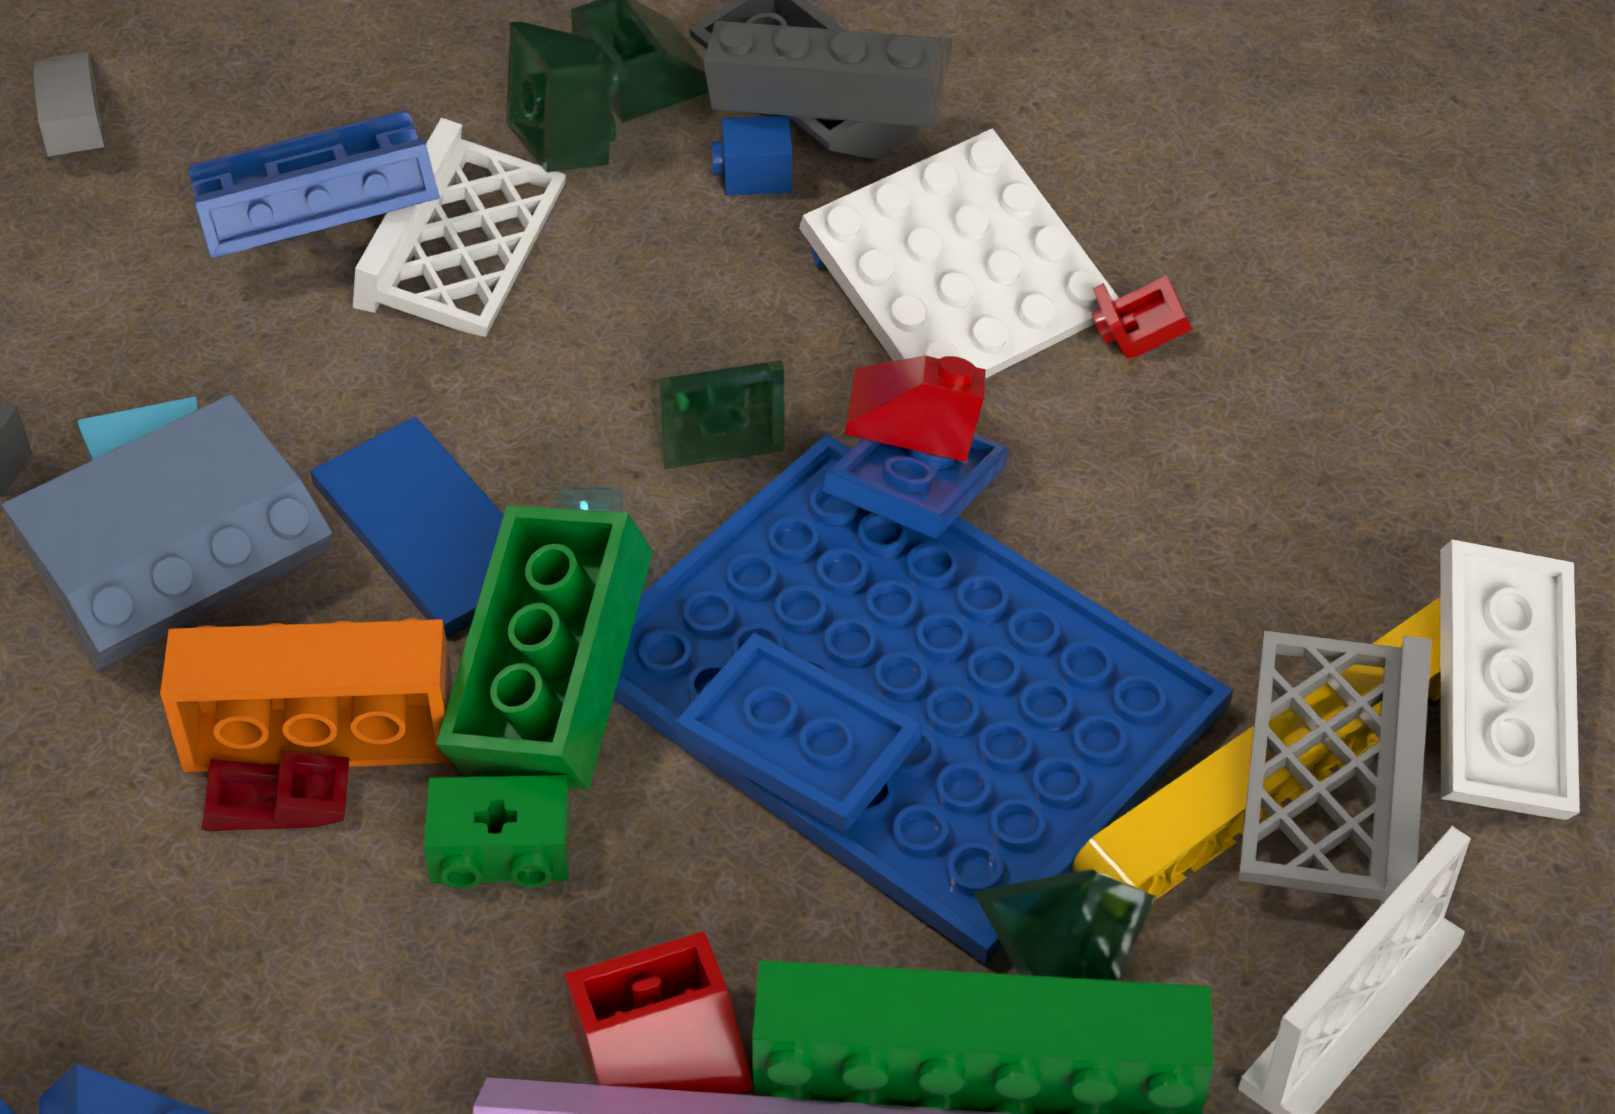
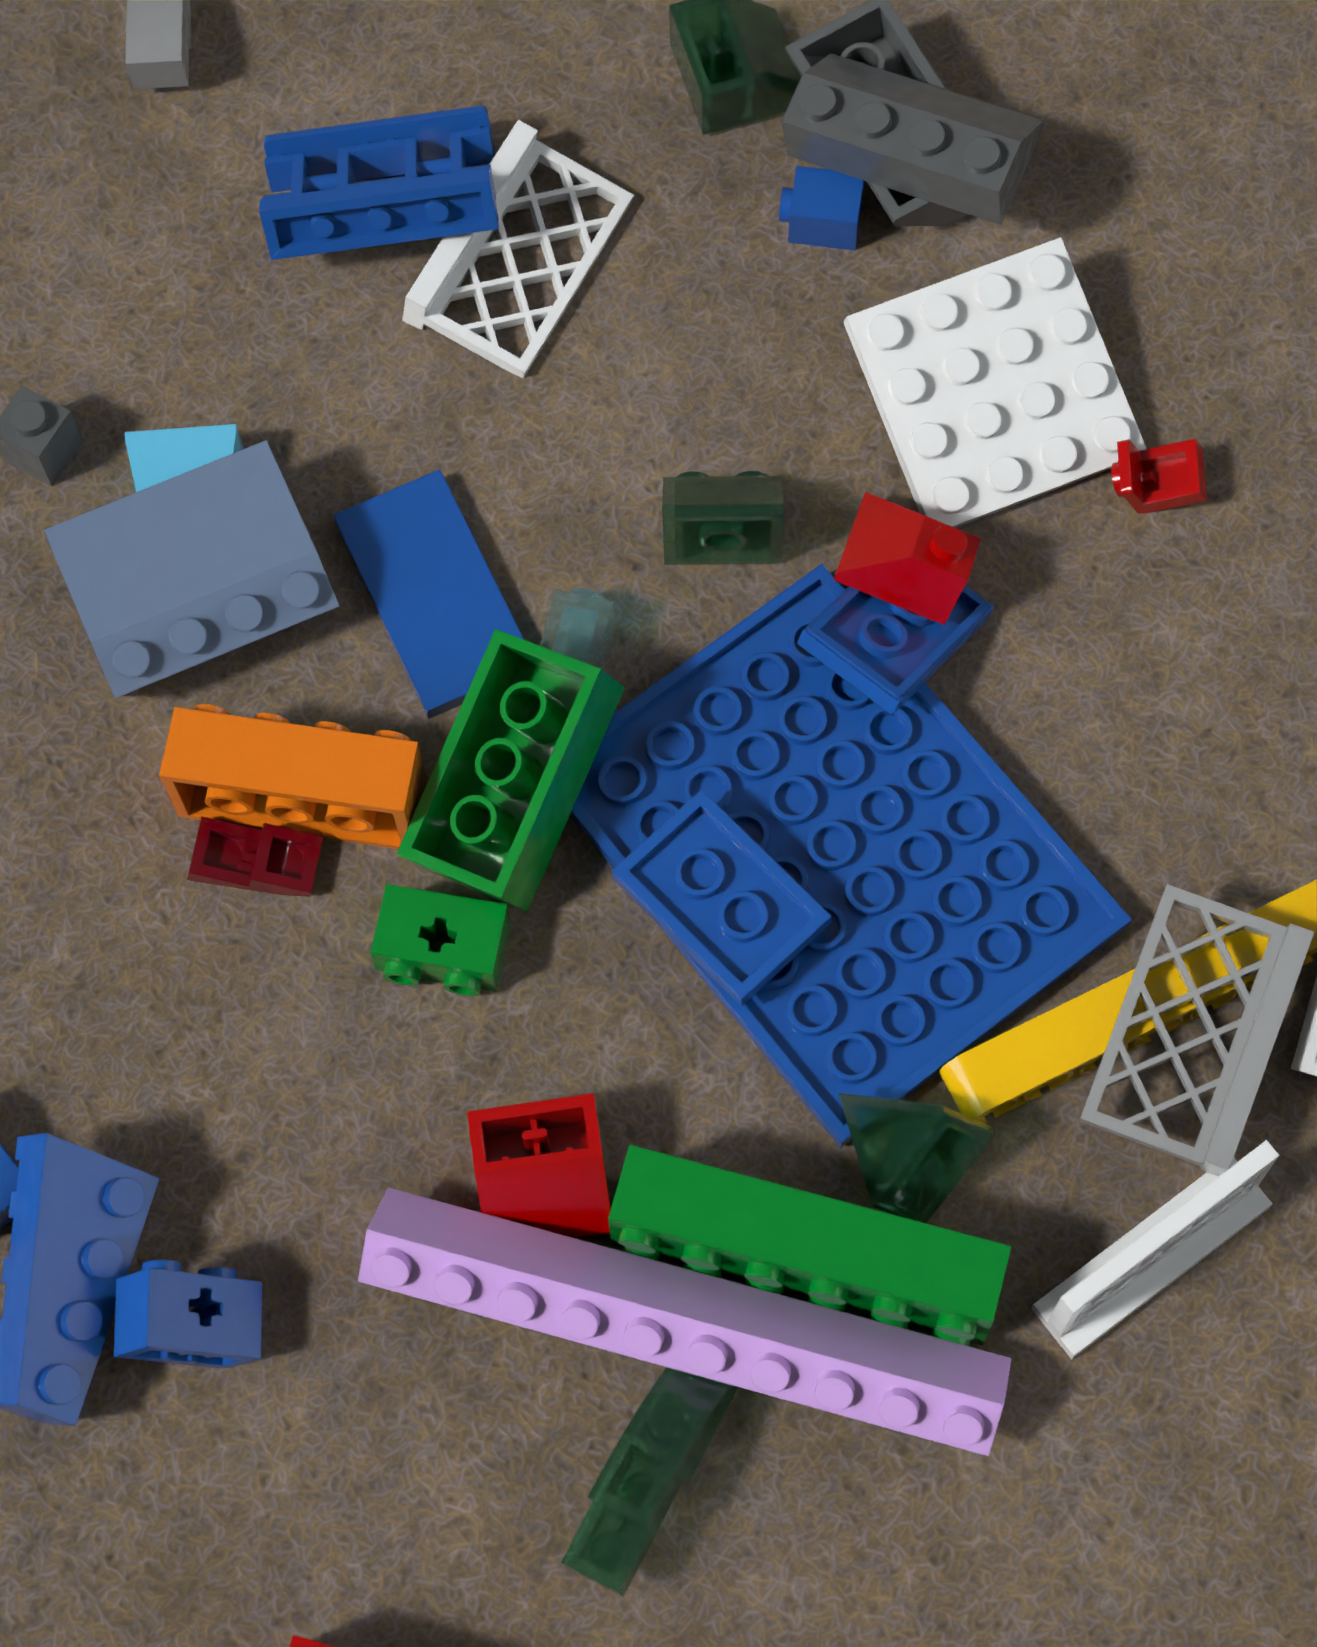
camera: 15 degrees right, 20 degrees up
clear green slope [506,21,620,173] -> none

